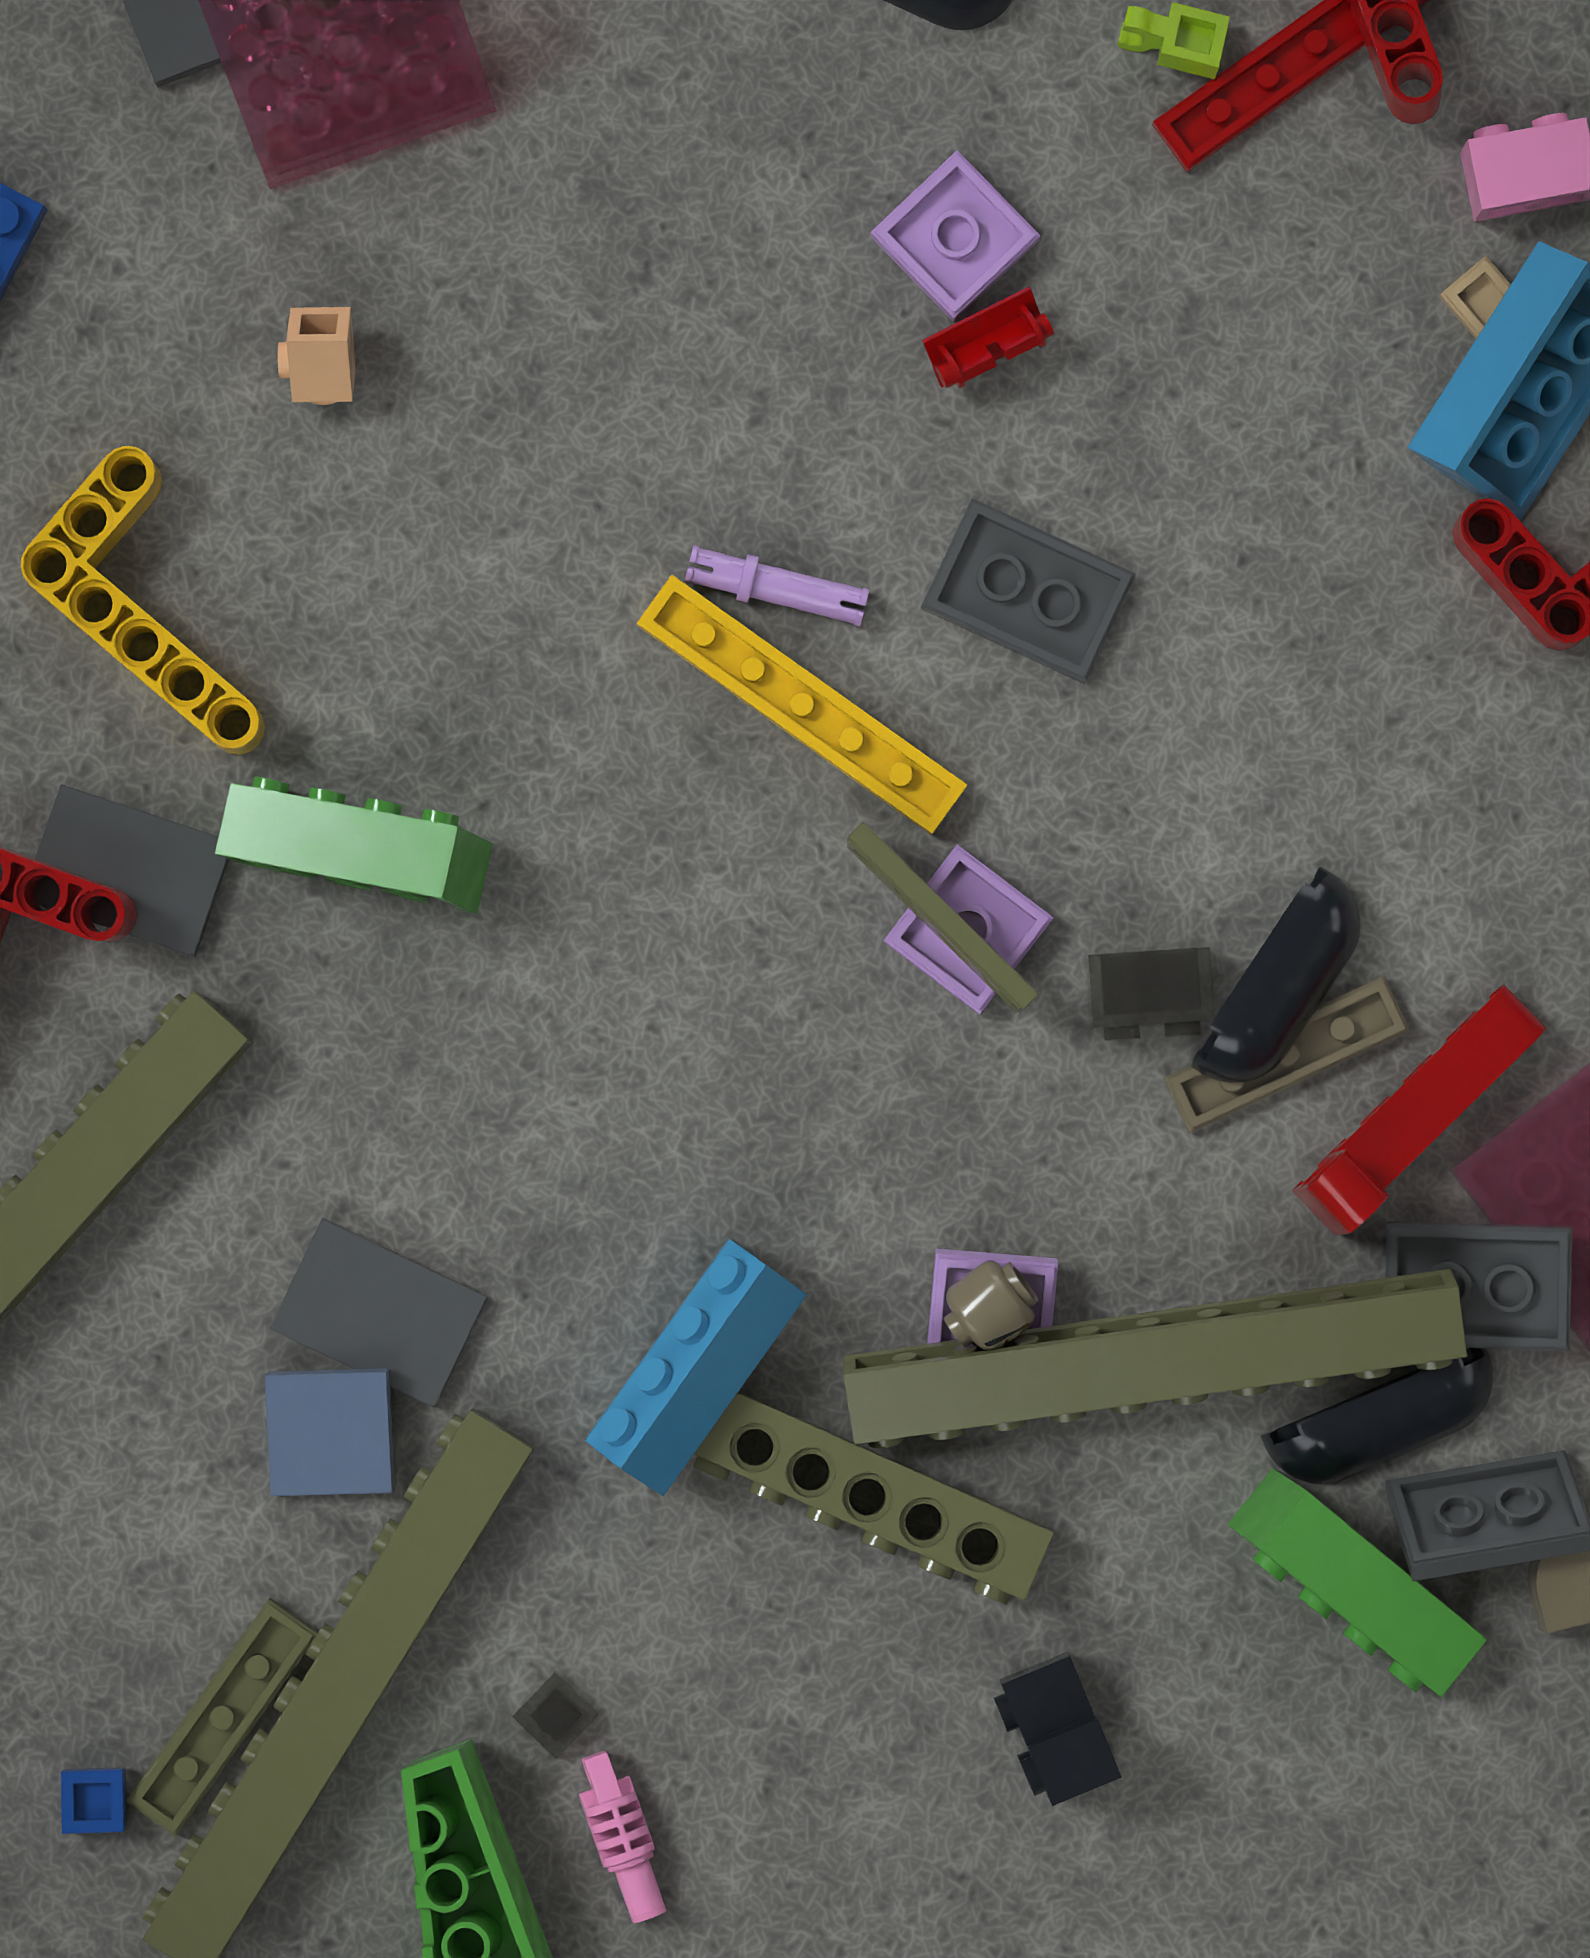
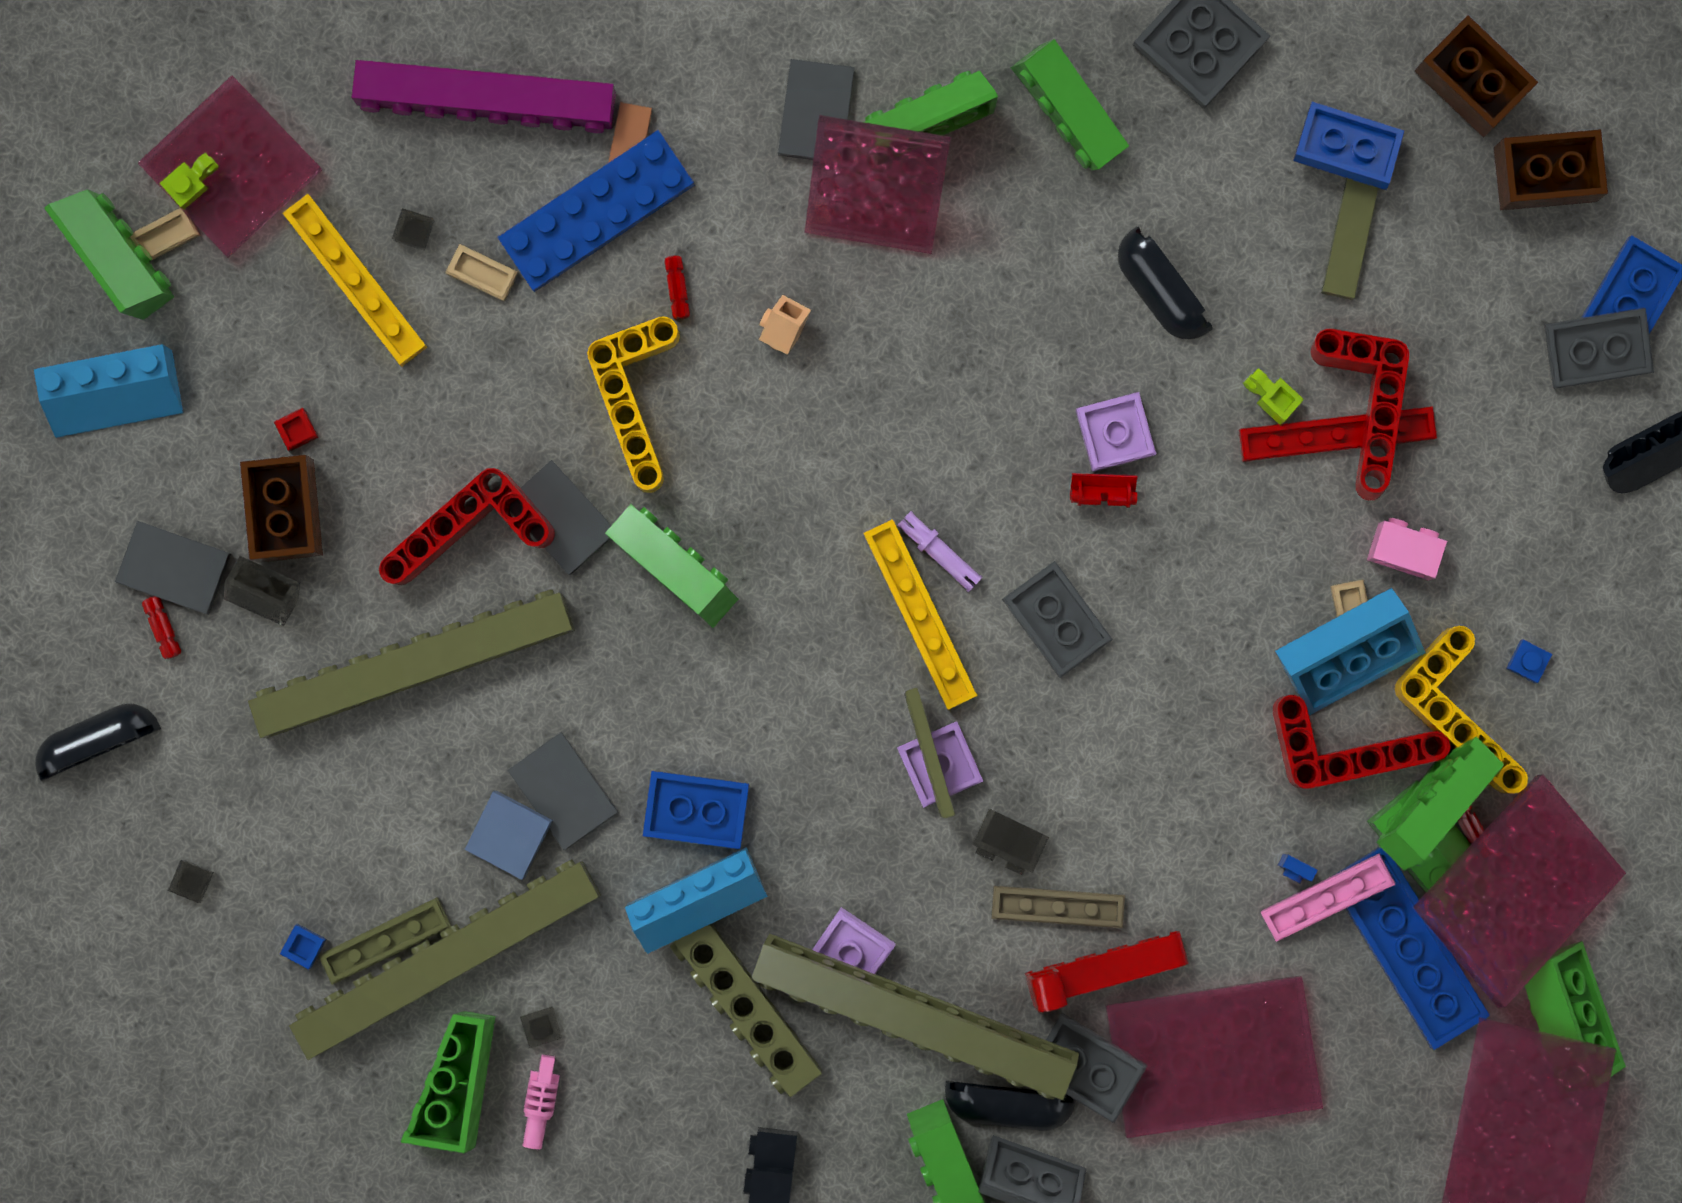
camera: 30 degrees right, 0 degrees up
dark tan head [944,1260,1039,1350] -> none
black brick [1191,867,1360,1083] -> none
none -> blue plate [643,771,749,849]
none -> red axle [664,256,690,320]

